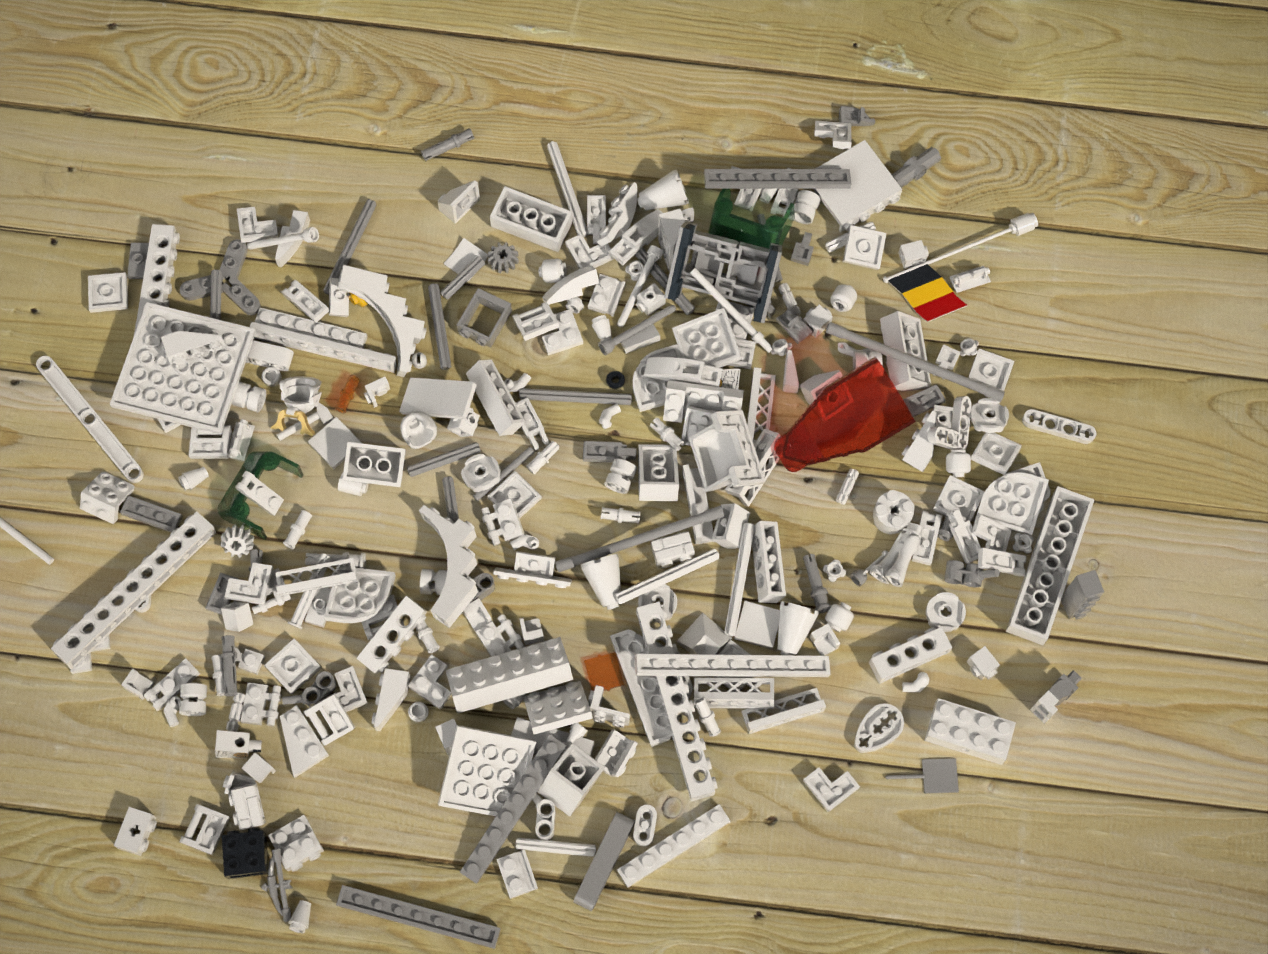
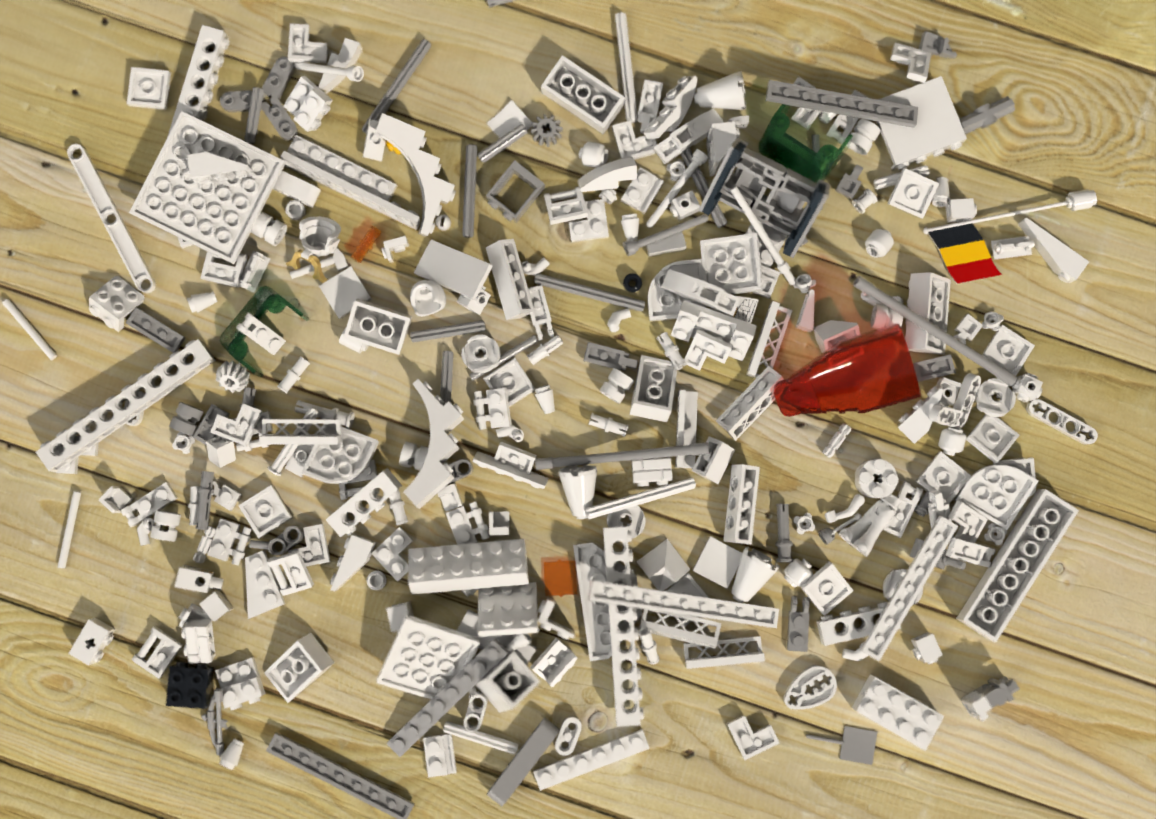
camera: 15 degrees right, 15 degrees up
light grey plate [127,243,149,279] -> none
white plate [281,280,329,323] -> none
white slope [438,180,480,224] -> none
white windscreen [689,410,766,492] -> none
white axle [724,523,755,636] -> none
light grey hips [776,307,812,344] -> none
white axle [778,283,801,315] -> none
white brick [803,304,833,338] -> none
white panel [810,624,840,656] -> none
light grey brick [1061,570,1104,620] -> none
none -> white bar [57,491,81,569]
none -> light grey wheel [169,402,203,436]
none -> white plate [172,432,195,454]
none -> white slope [264,633,335,703]
none -> white plate [283,76,333,132]
none -> white cone [534,385,555,414]
none -> light grey hinge [787,596,809,652]
none -> white plate [800,561,853,616]
none -> white piece [825,494,865,523]
none -> white bush [852,189,878,214]
none -> white plate [861,516,958,661]
none -> white cone [931,177,950,207]
none -> white brick [1012,373,1043,402]
none -> white slope [1018,218,1089,283]

